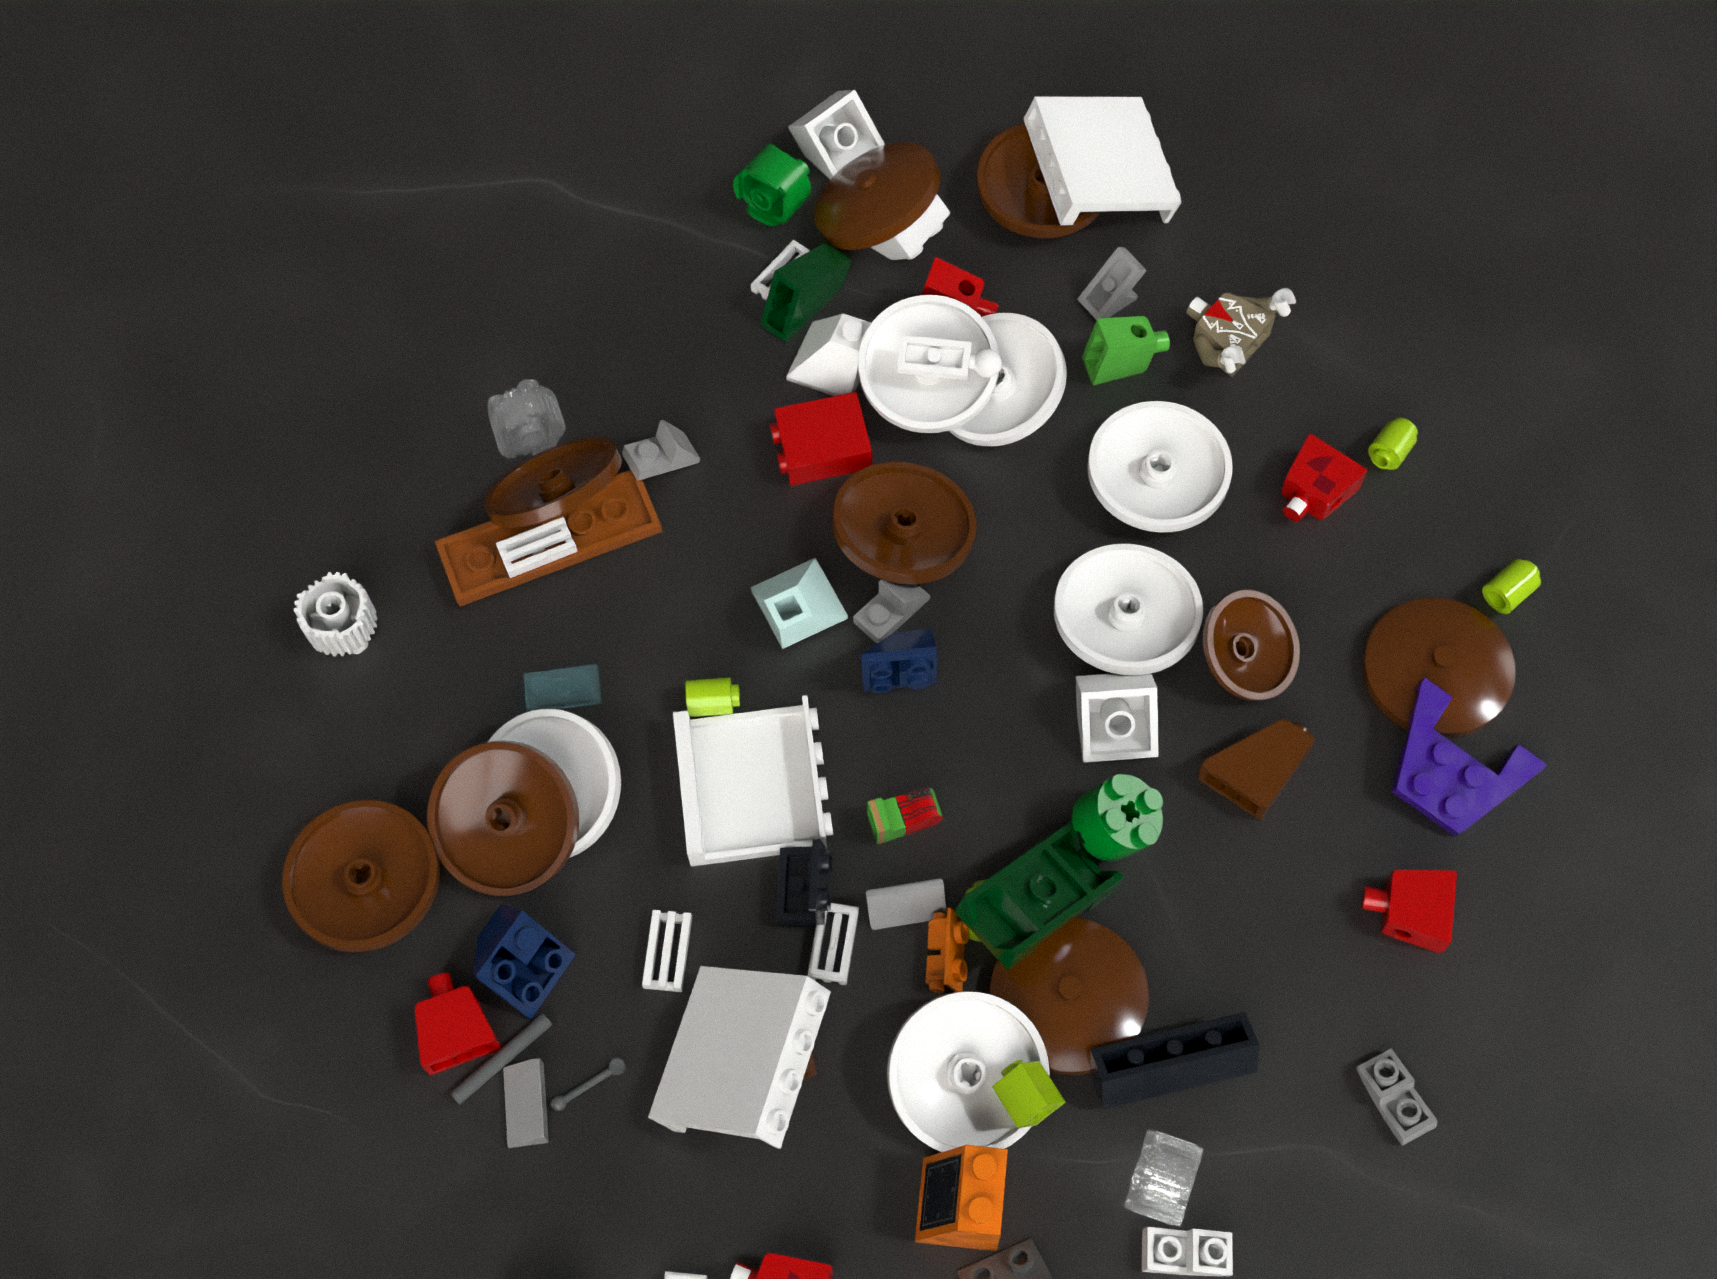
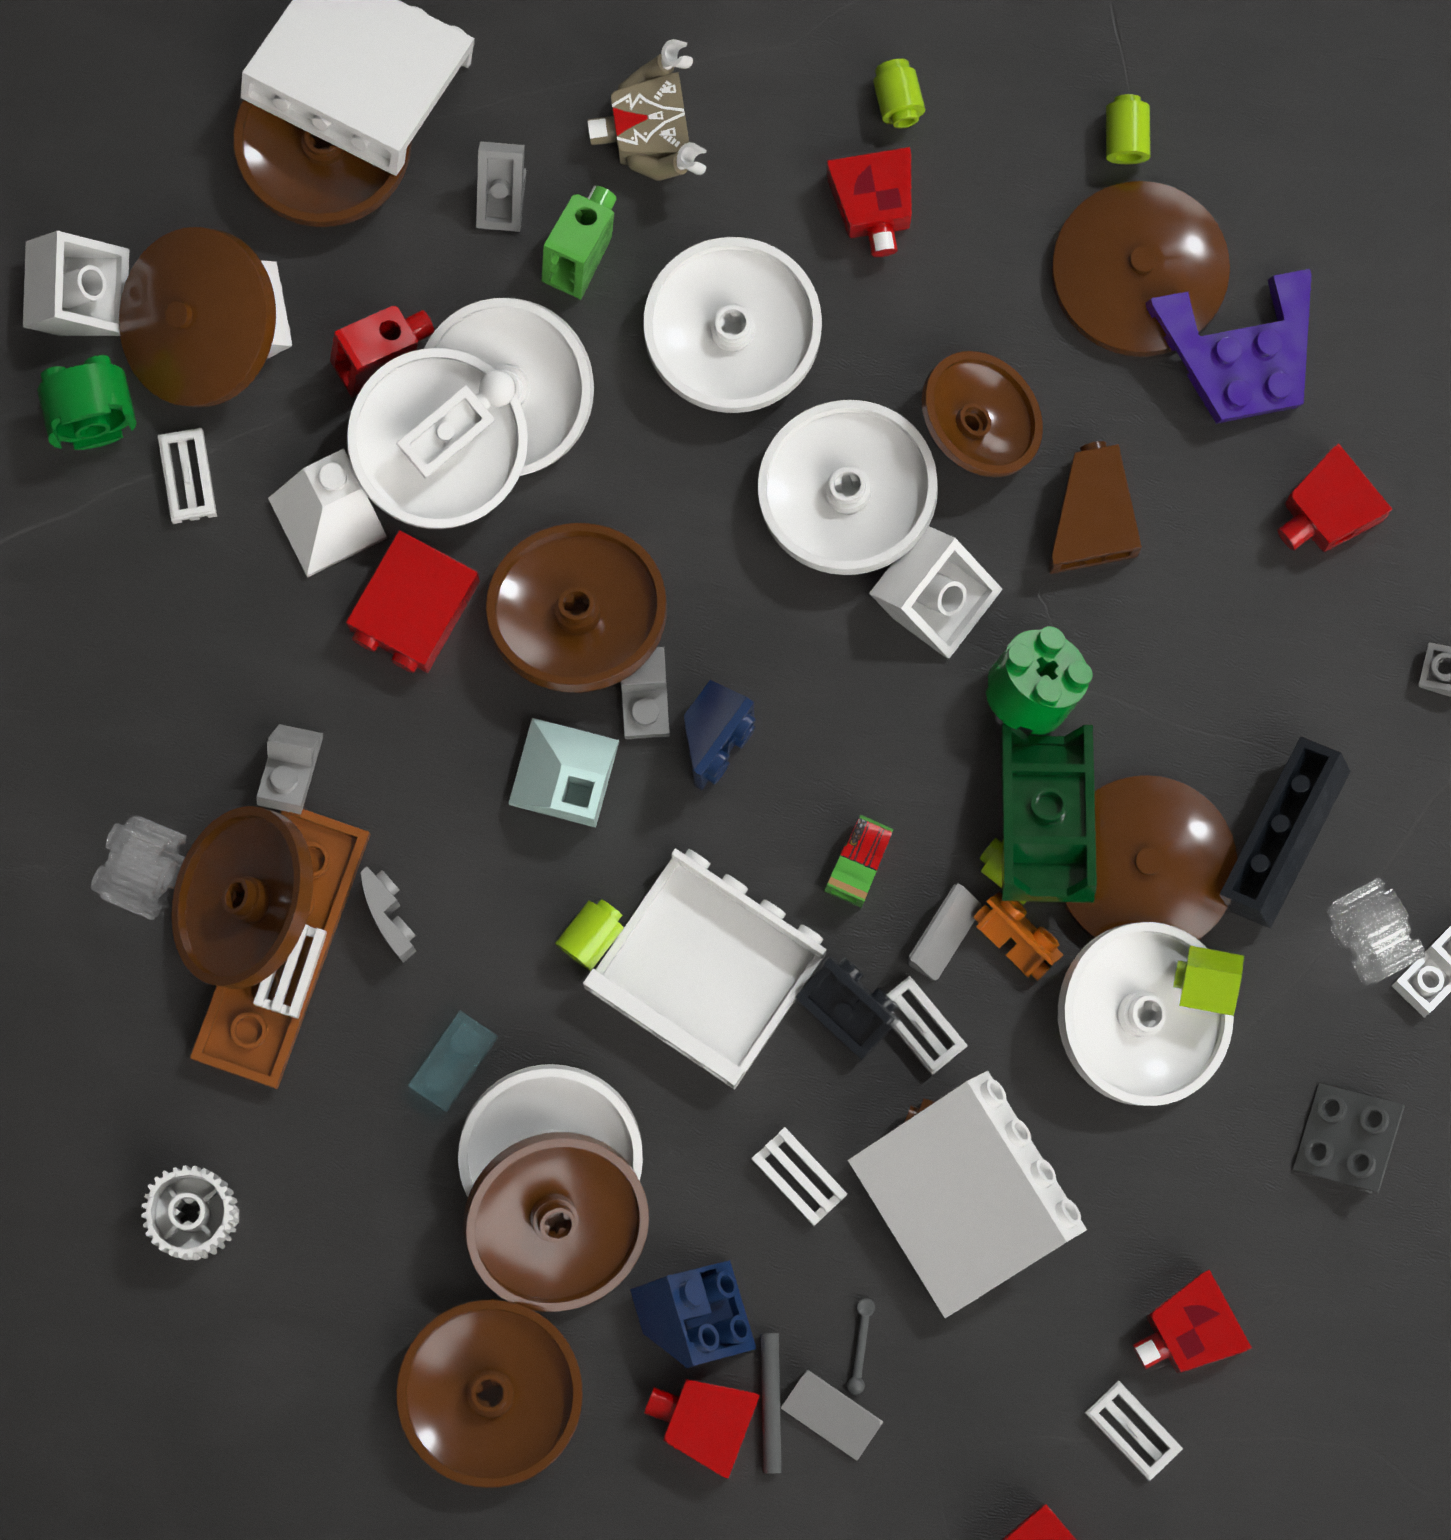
camera: 50 degrees left, 15 degrees up
dark green slope [760,242,852,343] -> none
orange slope [915,1145,1008,1252] -> none
none -> light grey slope [360,866,416,963]

